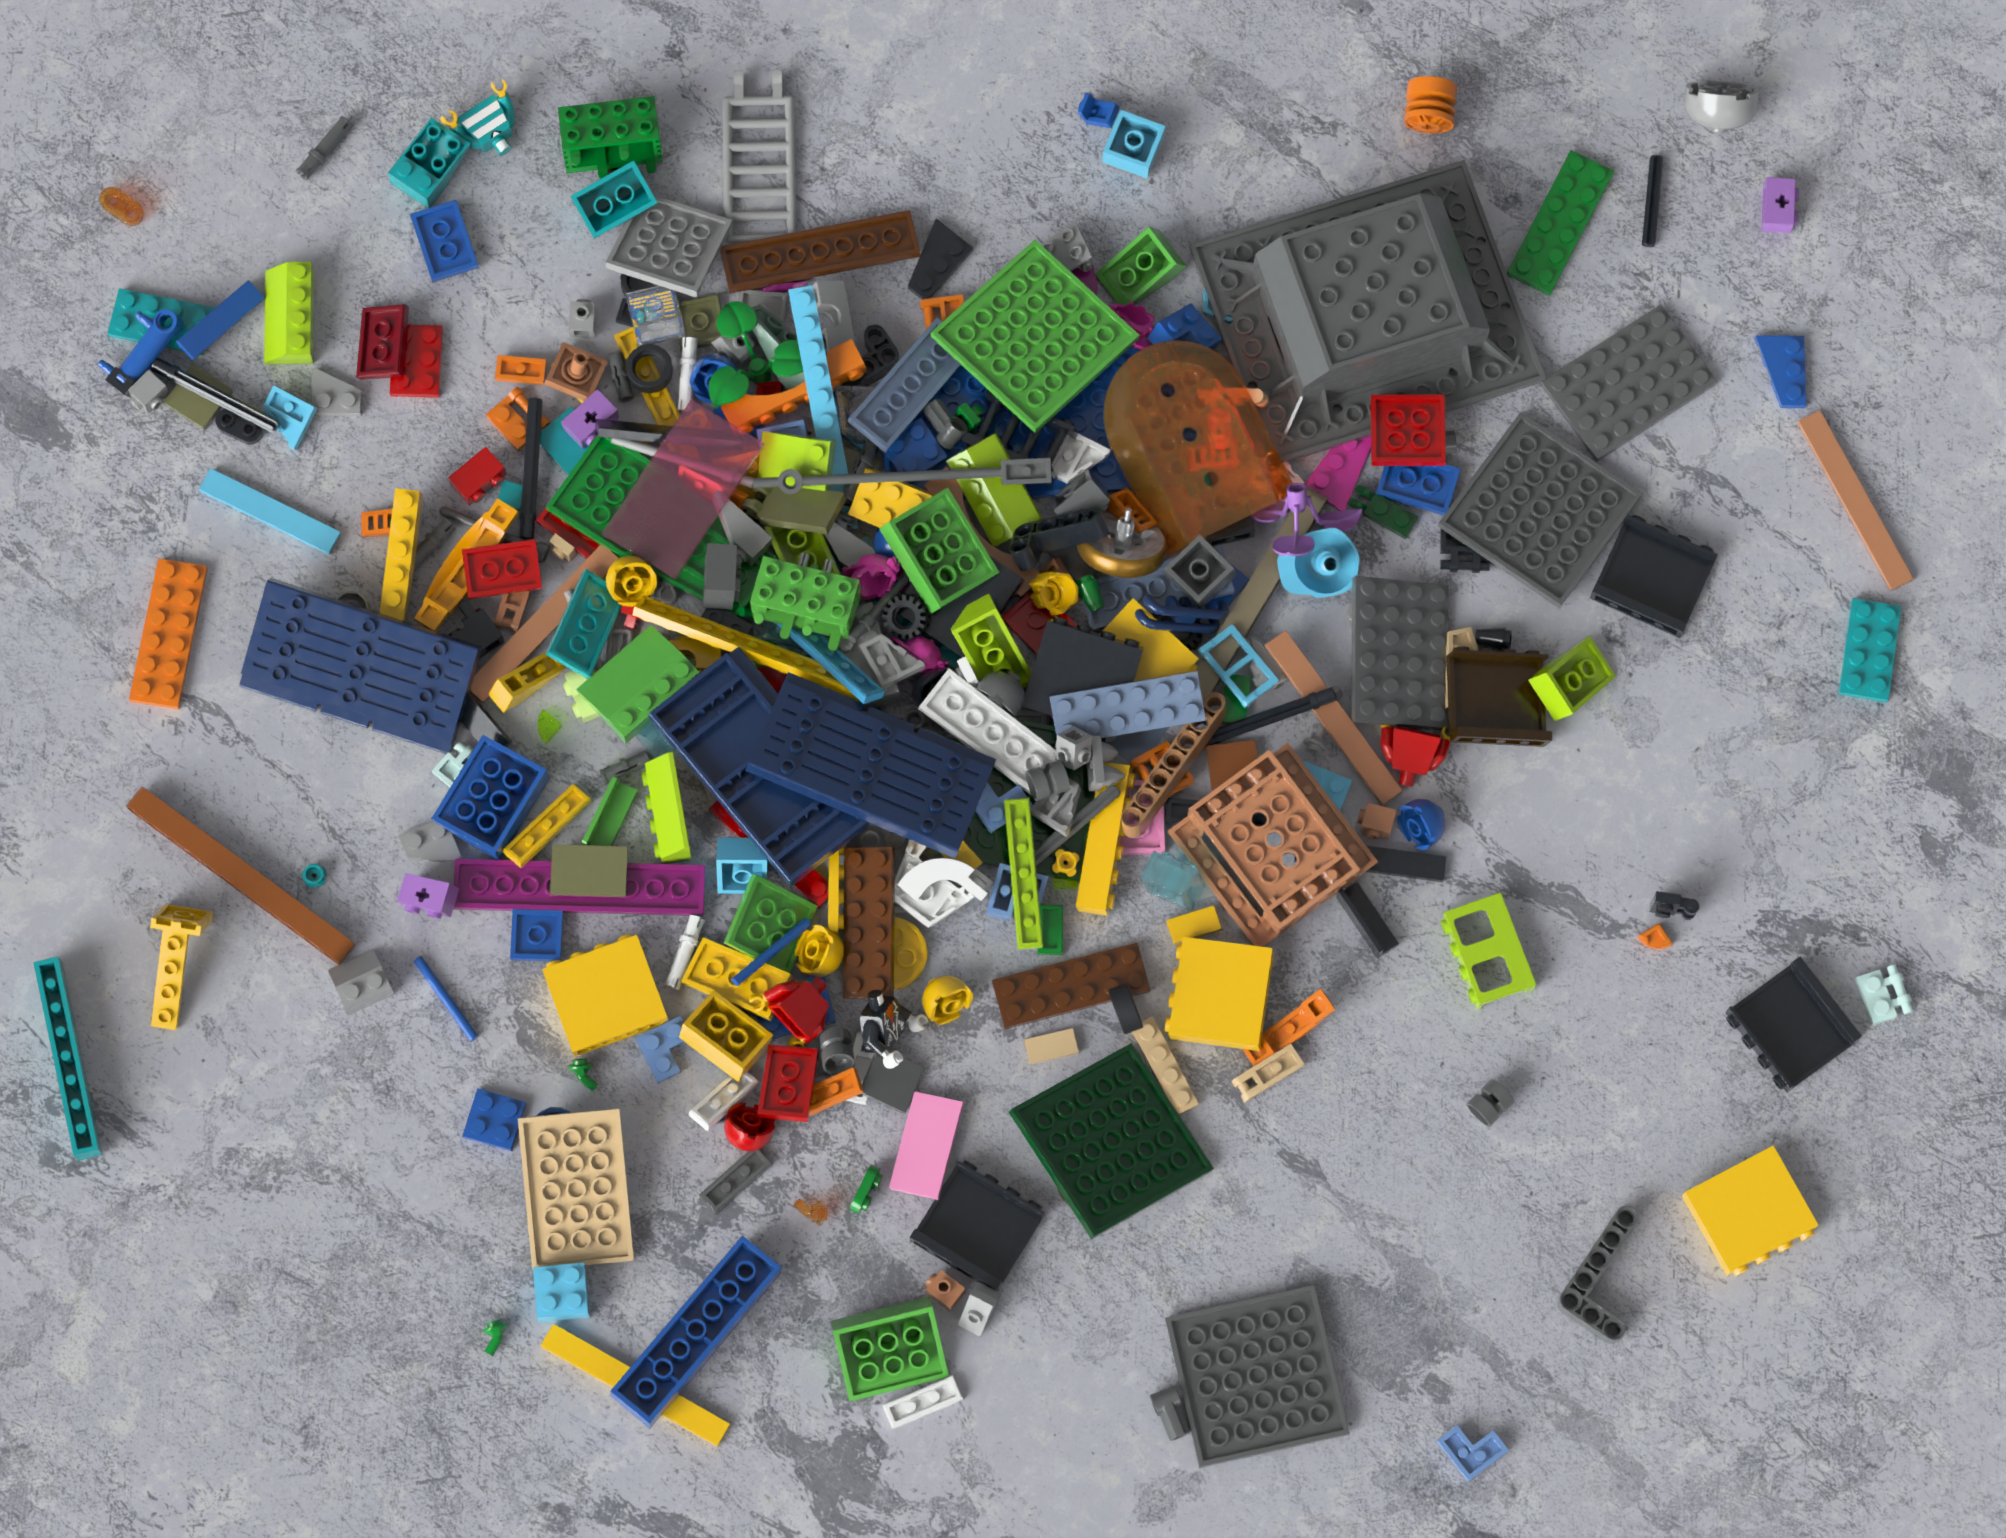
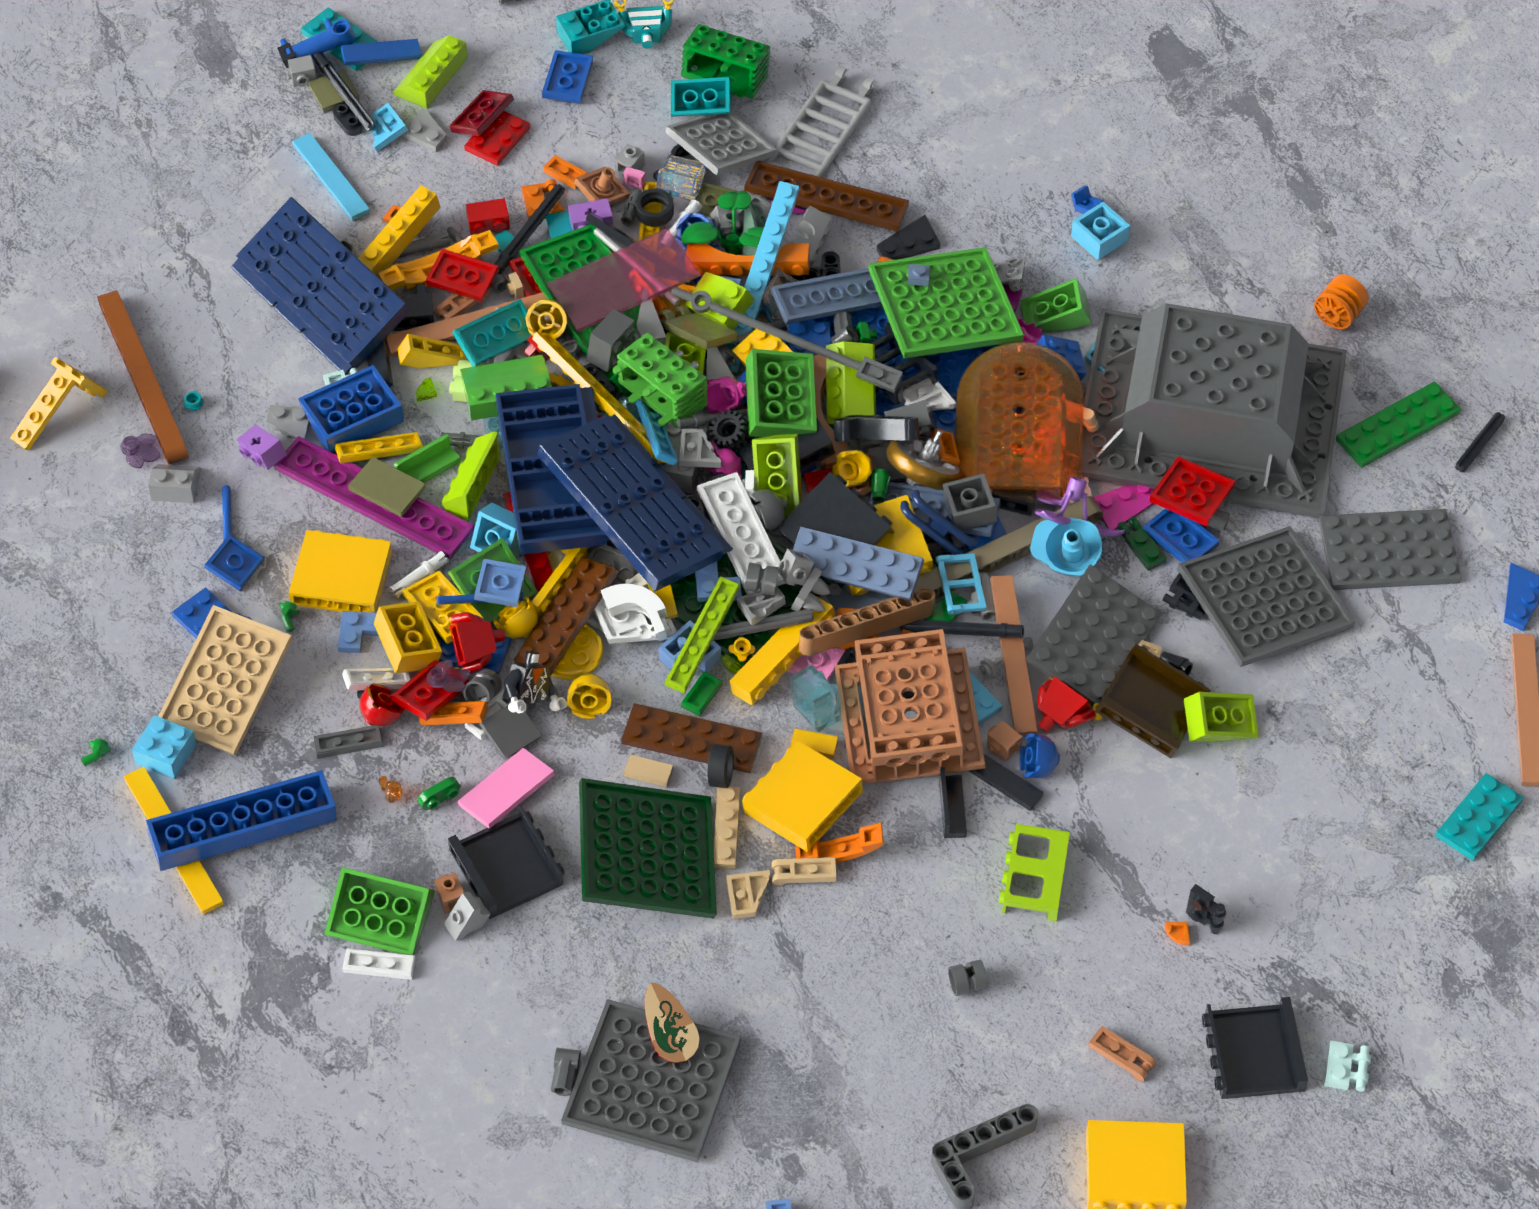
camera: 30 degrees right, 20 degrees down
orange plate [129,558,208,710] -> none
blue plate [510,909,563,961] -> none
black panel [1589,514,1718,638] -> none
none -> clear purple plate [120,433,161,469]
none -> blue tile [204,534,265,591]
none -> clear purple plate [427,660,470,692]
none -> medium blue plate [474,559,526,607]
none -> bright pink tile [624,167,645,190]
none -> shield [644,983,700,1063]
none -> tan wing [726,870,770,919]
none -> sand blue plate [908,264,930,286]
none -> nougat plate [1088,1026,1157,1082]

